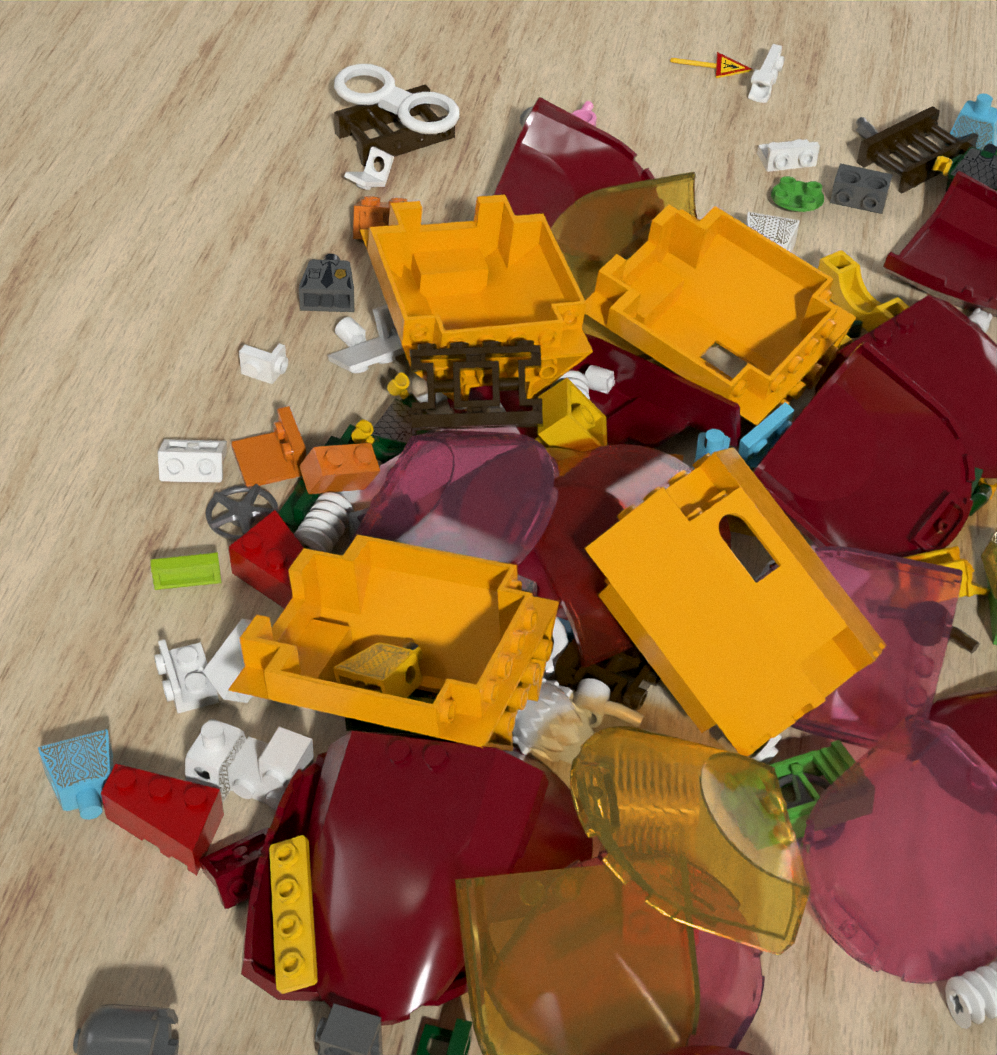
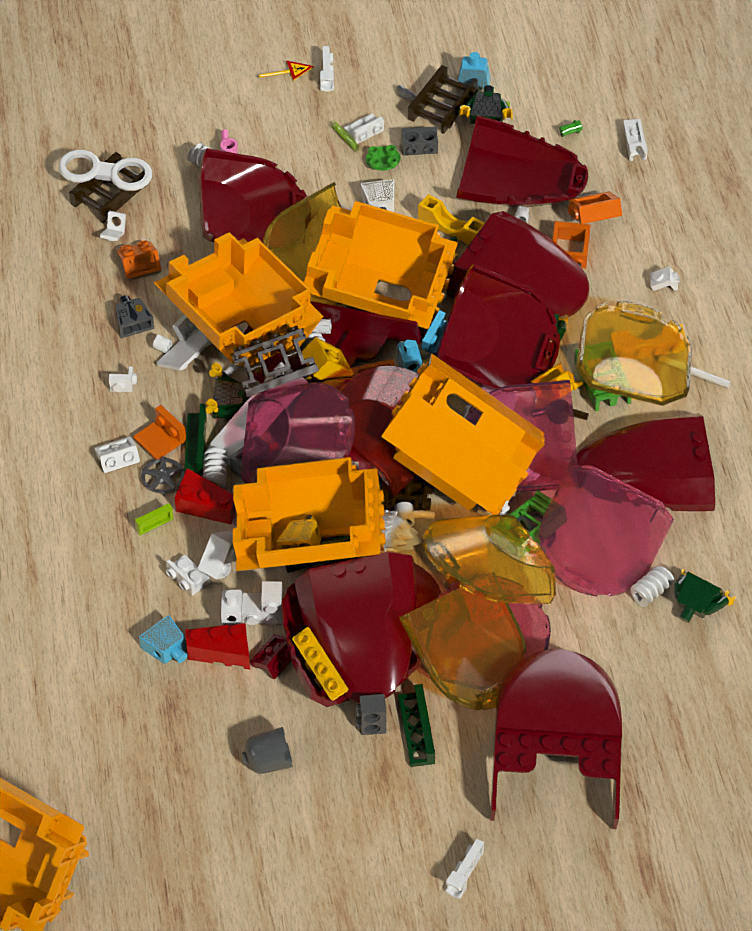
camera: 20 degrees left, 5 degrees up
orange brick [299,443,380,495] -> none
none -> lime piece [329,121,361,152]

